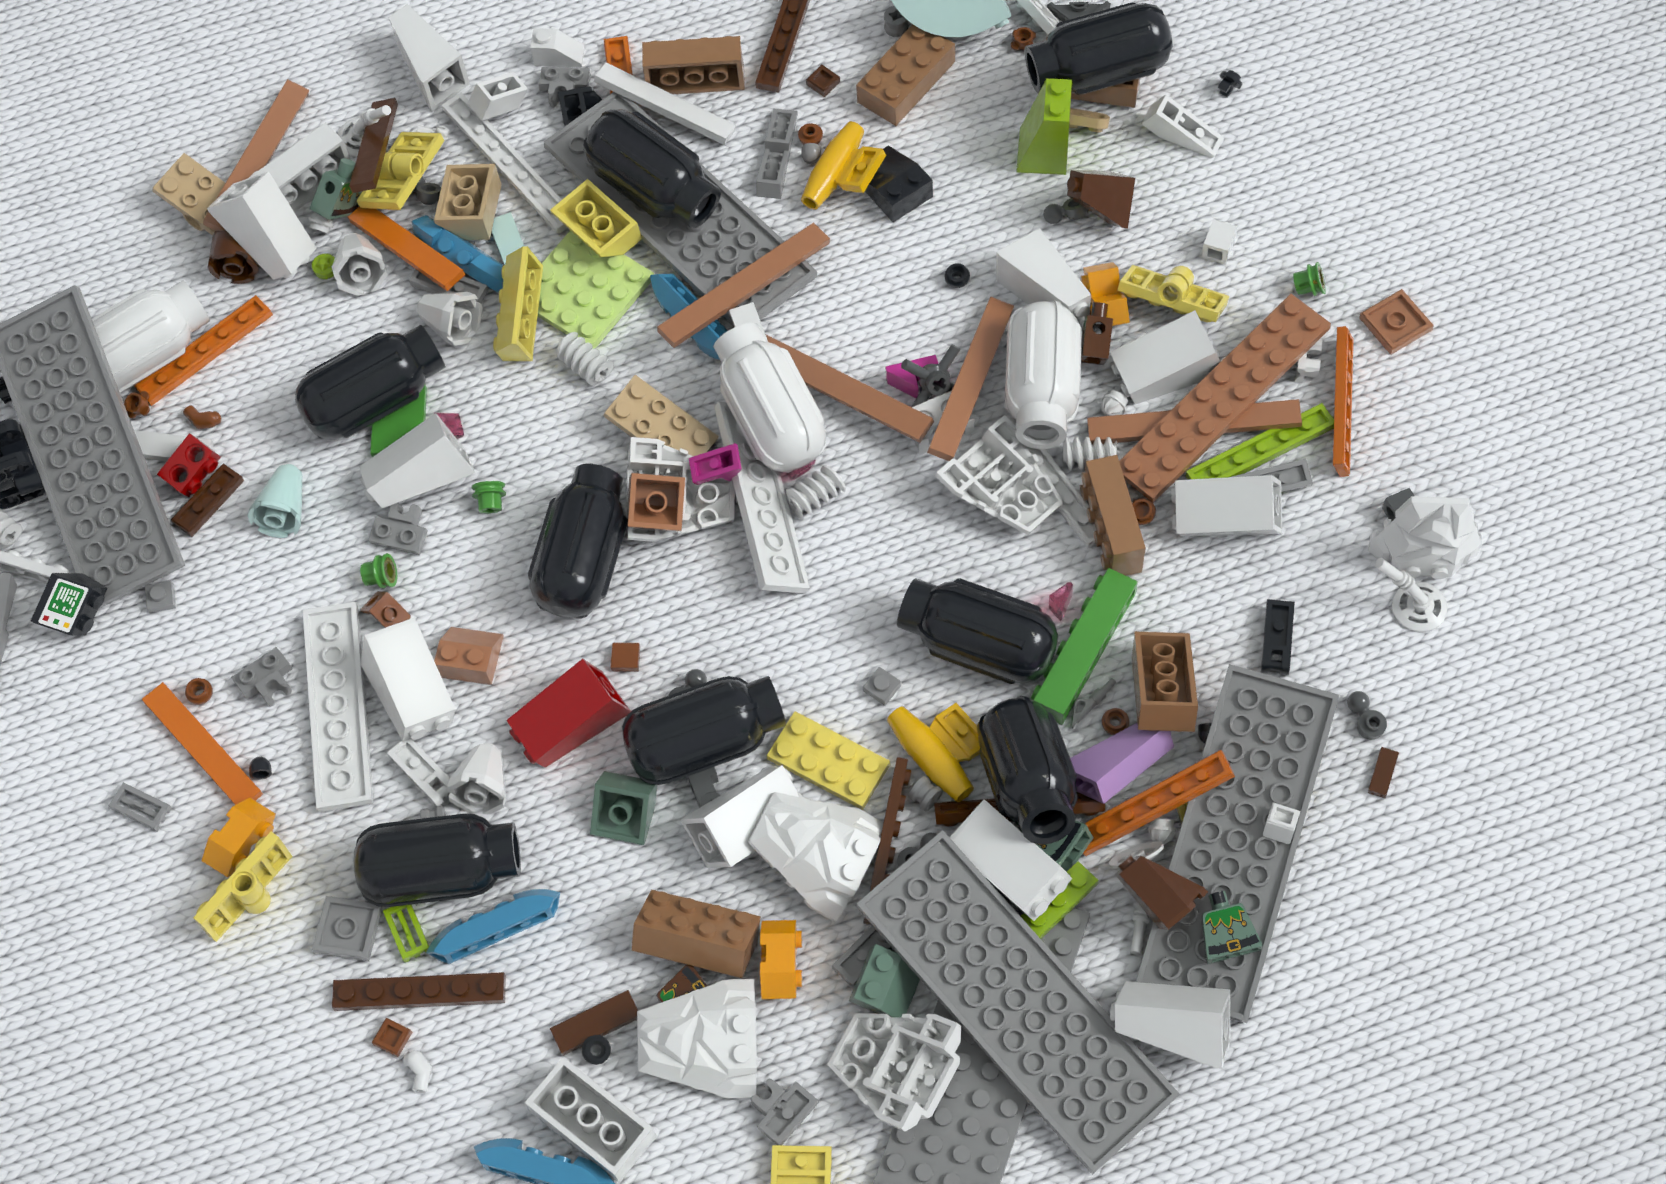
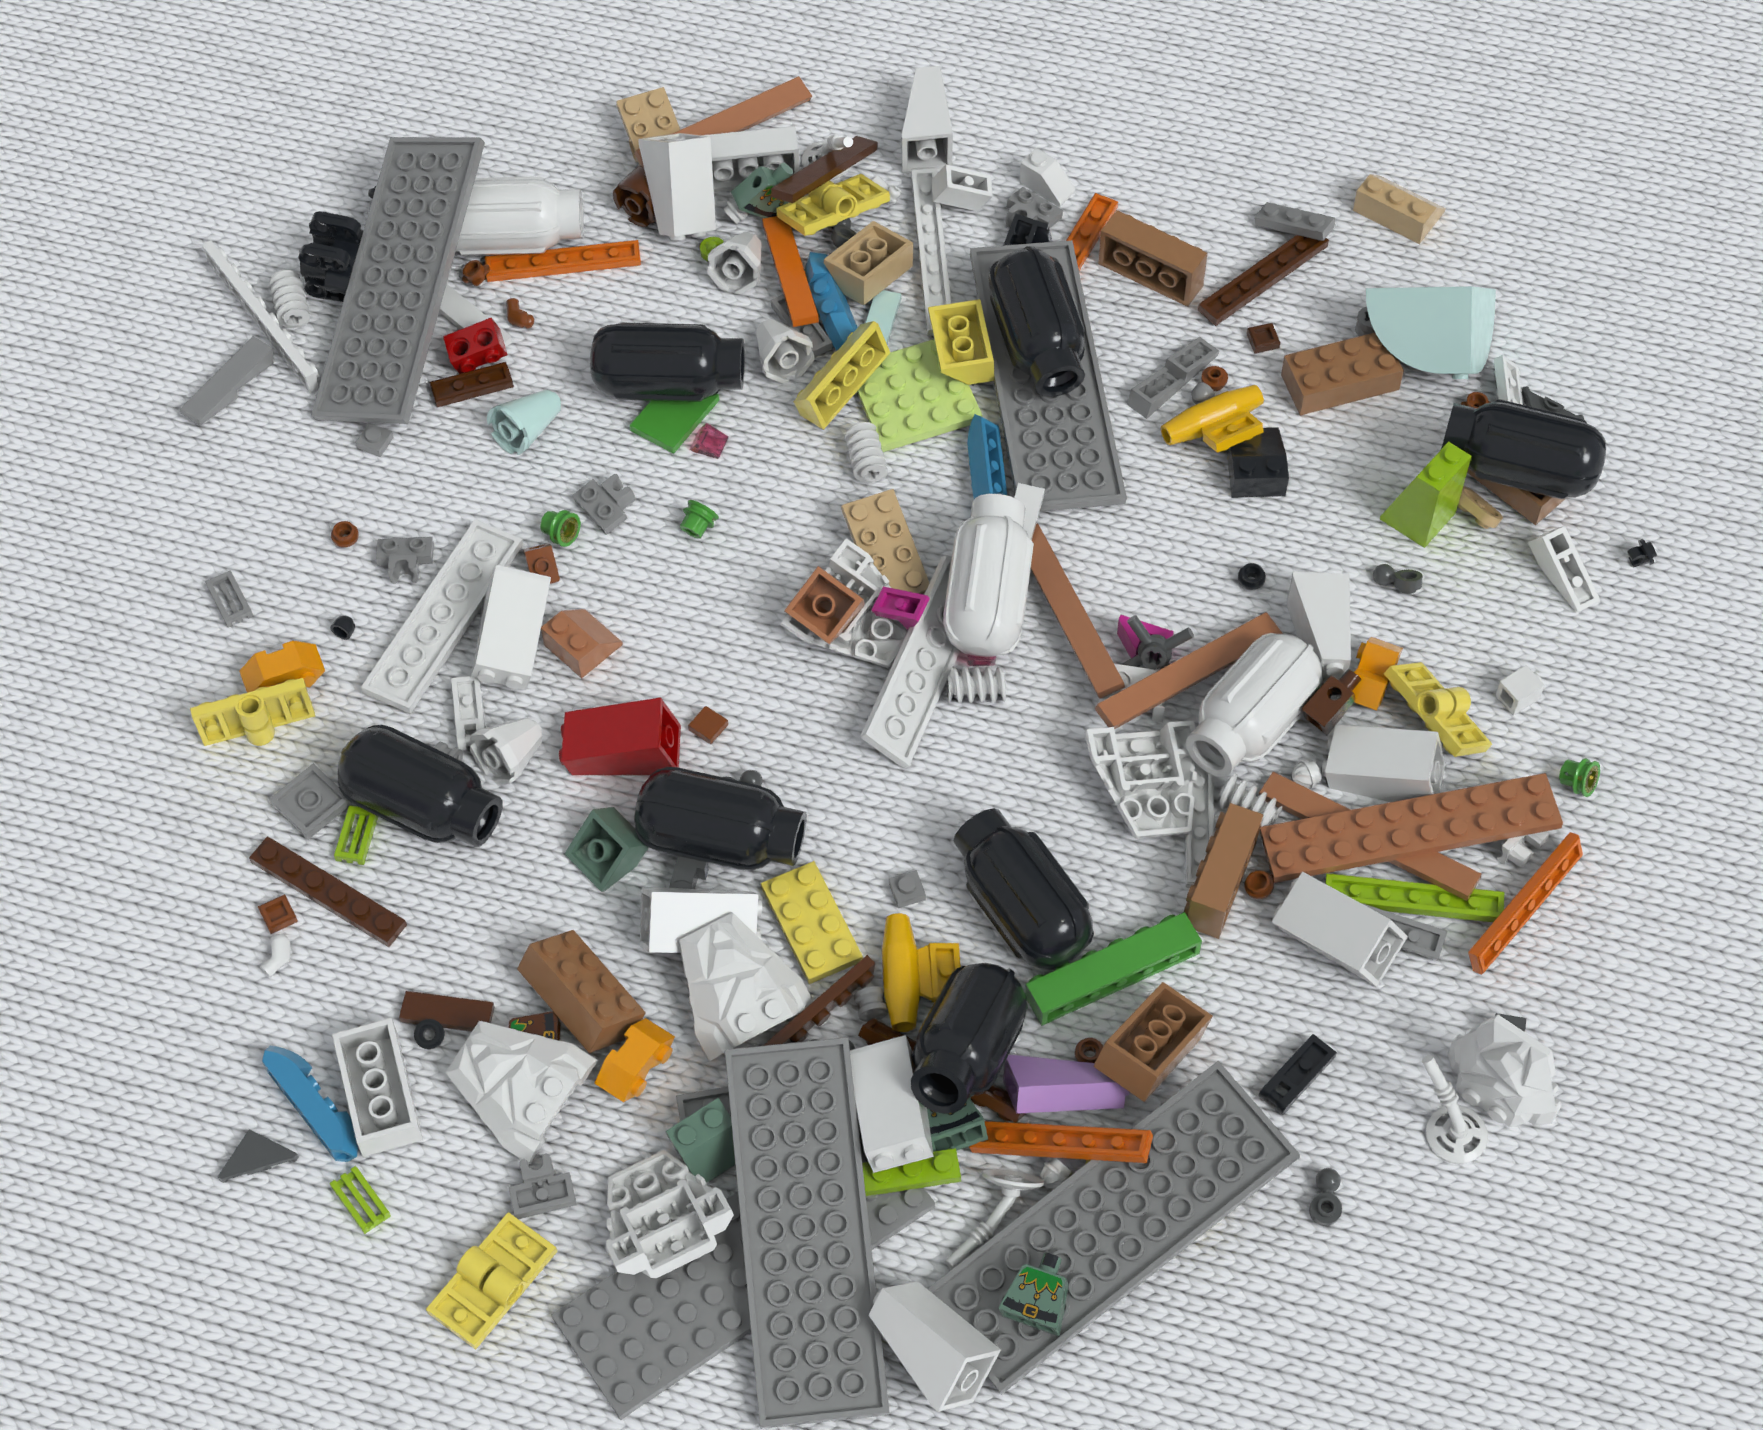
camera: 30 degrees right, 5 degrees down
slope [31,573,108,636] -> none
orange tile [142,682,263,805] -> none
white slope [359,413,475,508] -> none
dark azure brick [426,889,560,964] -> none
black piece [528,463,627,619] -> none
white tile [594,63,736,145] -> none
nougat tile [657,223,830,348] -> none
clear pink slope [1049,581,1073,621] -> none
reddish brown slope [1067,170,1136,229] -> none
light grey hand [1071,678,1116,729] -> none
reddish brown slope [1115,855,1208,930] -> none
white slope [1263,803,1301,844] -> none
nougat tile [1359,289,1434,355] -> none
reddish brown piece [1368,747,1399,798] -> none

